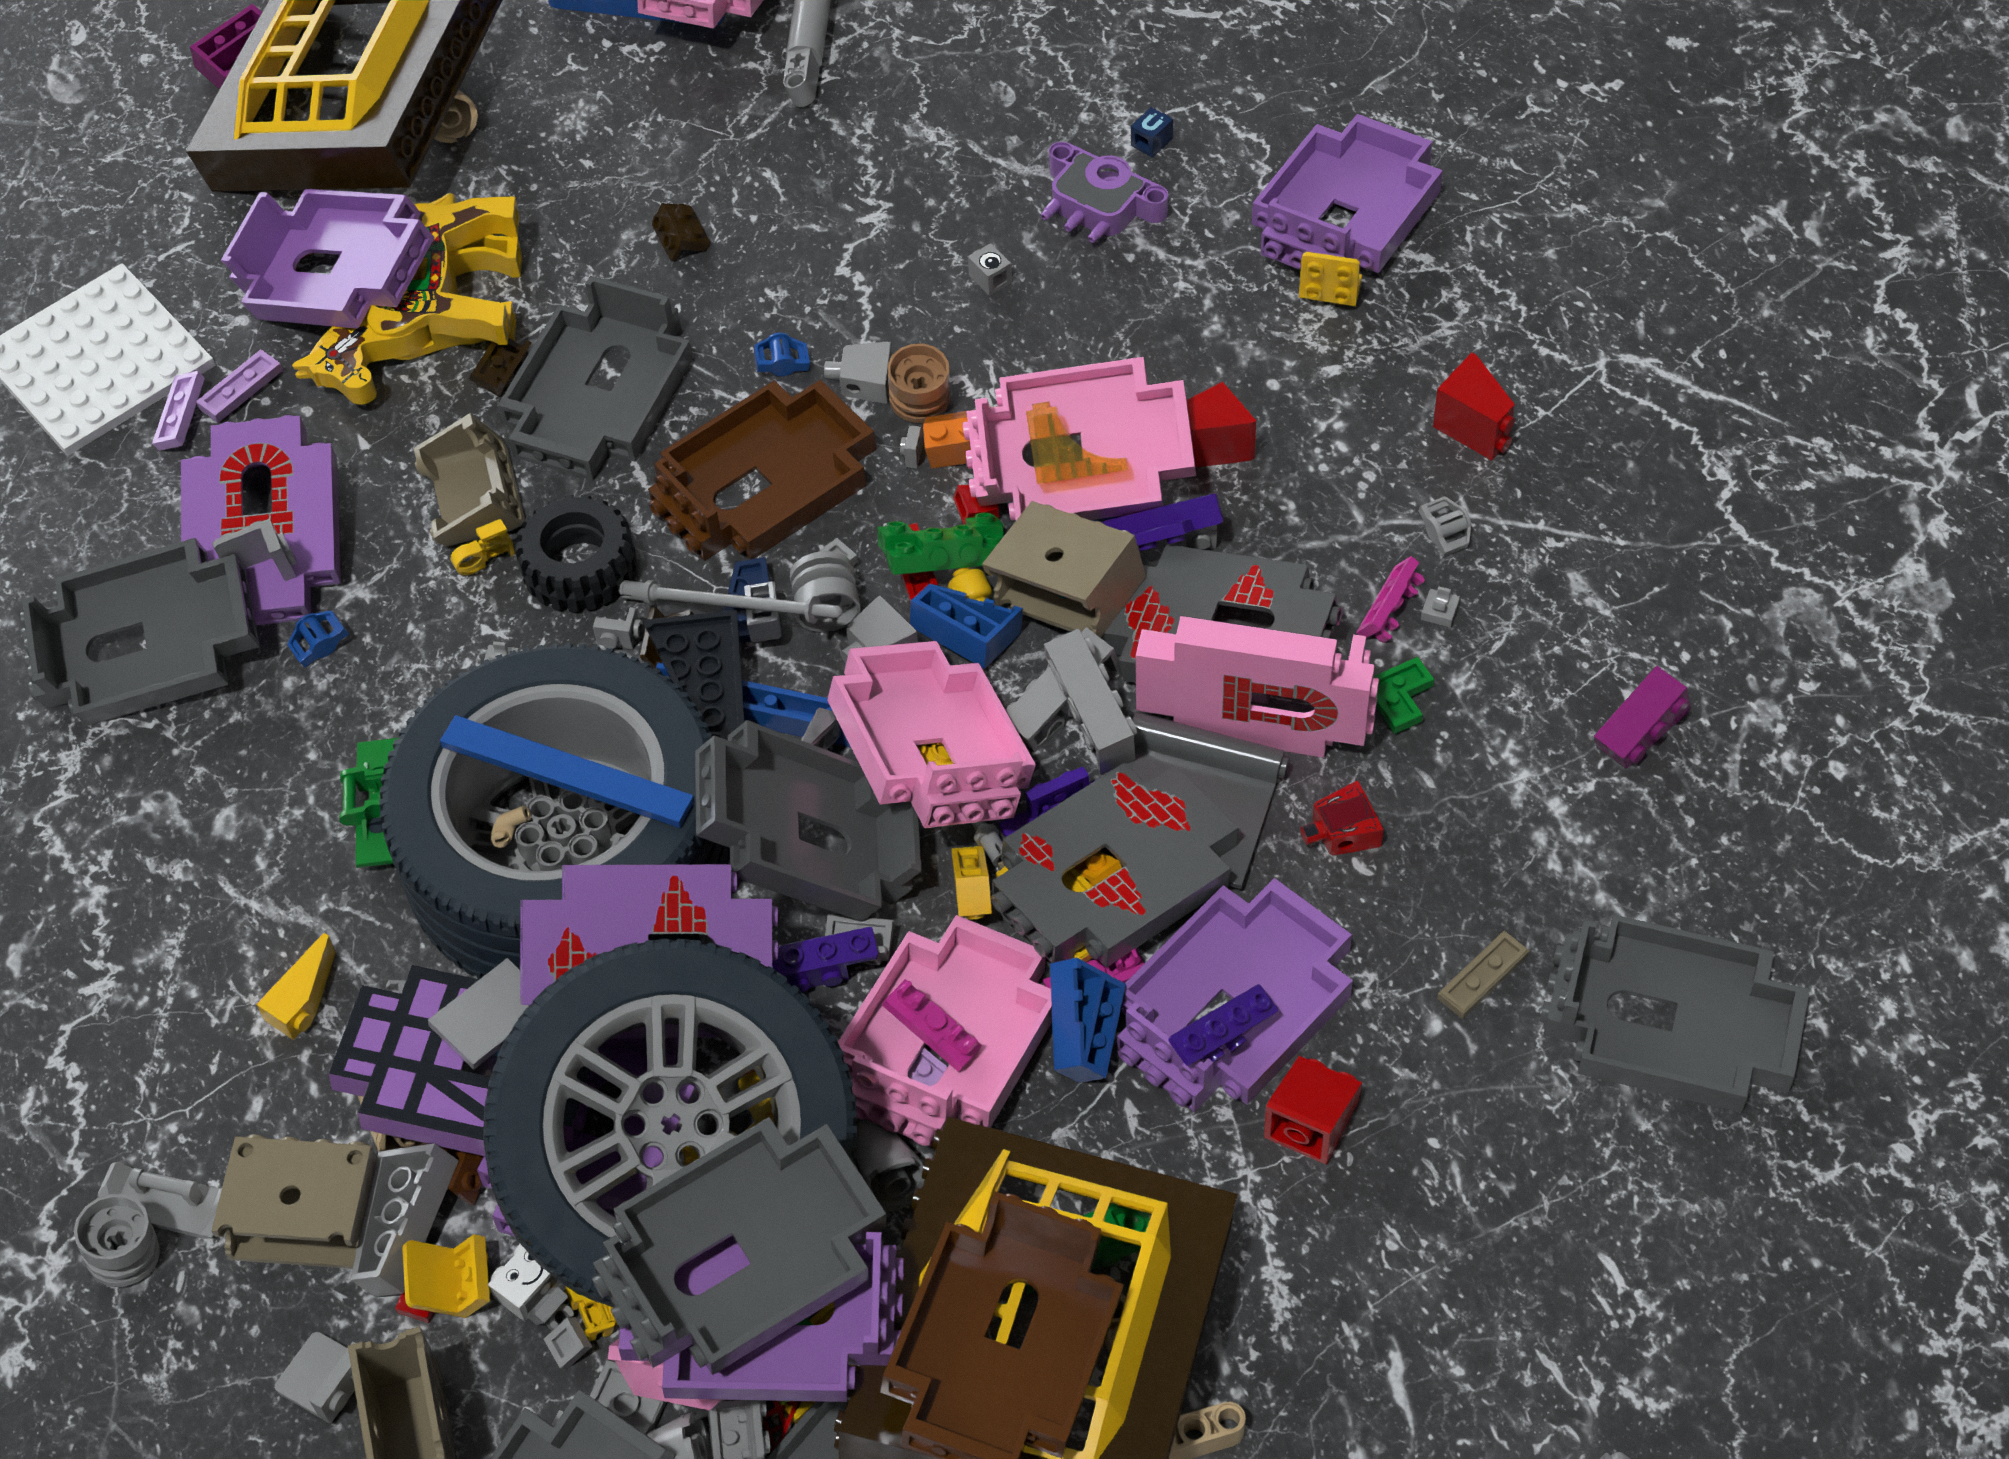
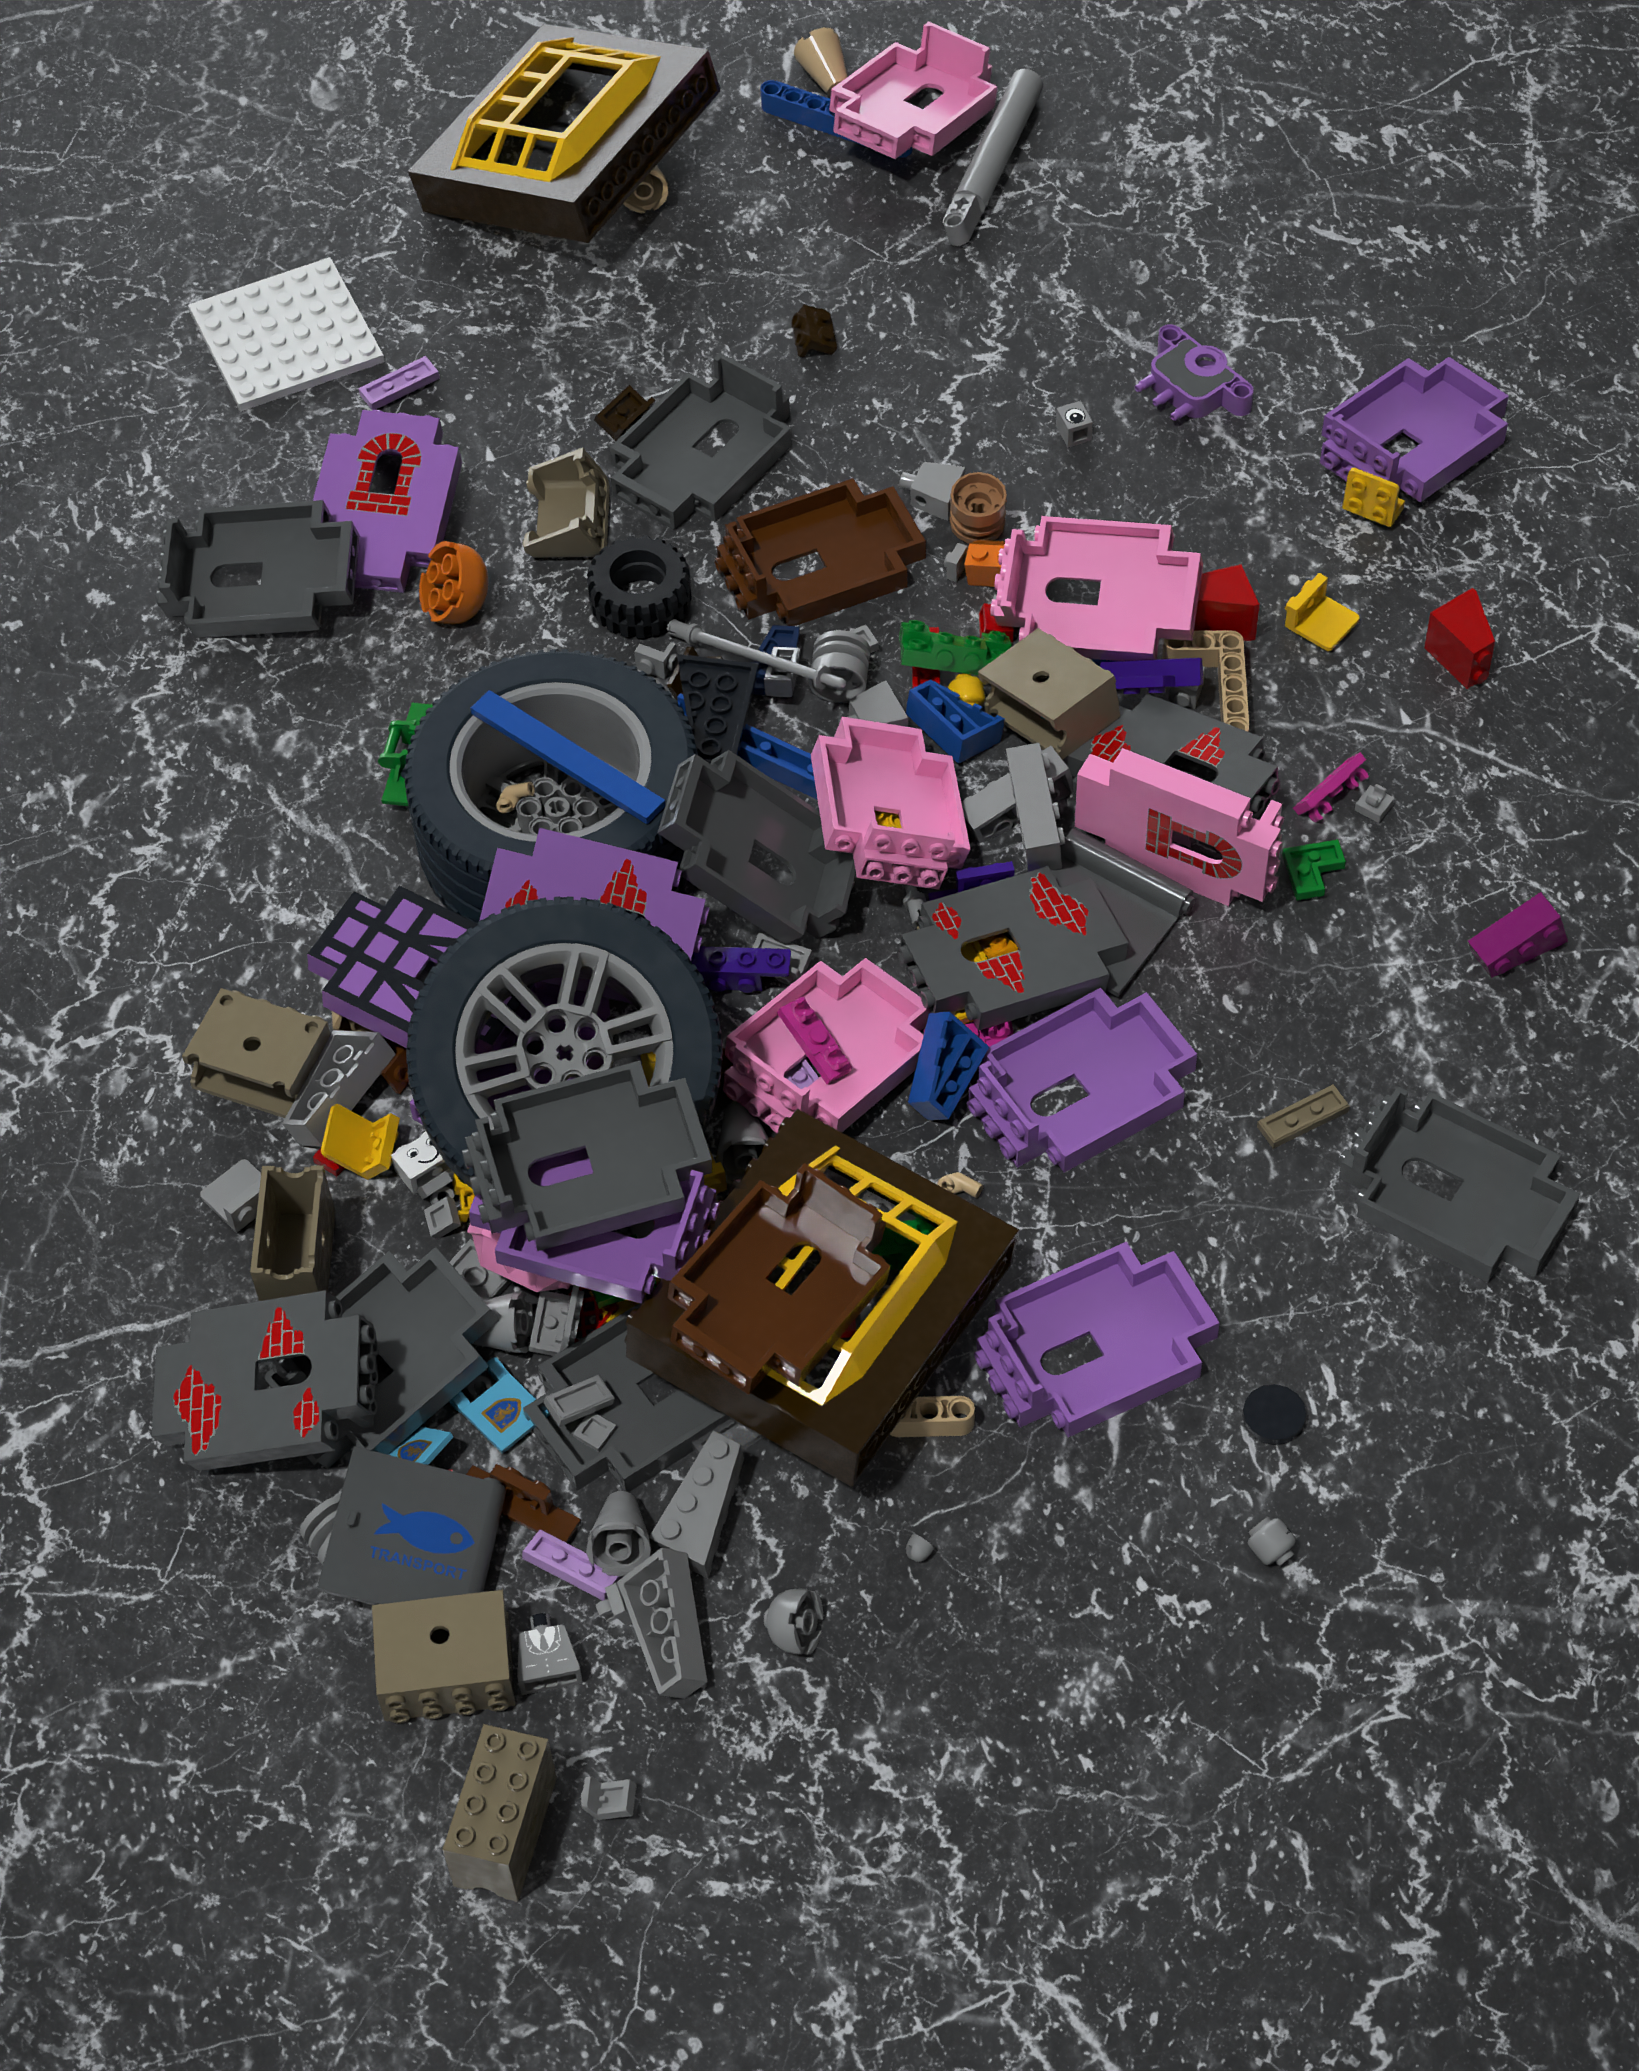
camera: 15 degrees right, 0 degrees up
light grey wheel [74,1194,160,1287] -> none
light grey piece [97,1162,222,1239] -> none
lavender plate [152,371,205,451] -> none
magenta wedge [190,3,262,89] -> none
light grey bracket [212,519,297,581] -> none
medium lavender panel [221,189,435,328] -> none
yellow slope [256,933,336,1040] -> none
blue piece [287,610,349,668] -> none
yellow animal [292,193,522,404] -> none
light grey tile [428,958,530,1070] -> none
yellow piece [450,519,515,576] -> none
blue piece [754,333,810,376] -> none
flat silver slope [801,708,841,750] -> none
yellow slope [951,846,992,919] -> none
clear yellow arch [1026,401,1129,484] -> none
dark blue brick [1131,107,1173,158] -> none
dark purple bracket [1168,984,1278,1066] -> none
red slope [1264,1056,1362,1165] -> none
torso [1300,781,1384,856] -> none
light grey piece [1418,496,1471,557] -> none
none -> orange cylinder [419,541,489,624]
none -> tan arm [937,1172,983,1198]
none -> medium lavender panel [974,1241,1219,1437]
none -> tan beam [1162,630,1249,732]
none -> black tile [1242,1384,1306,1445]
none -> yellow bracket [1285,573,1359,651]

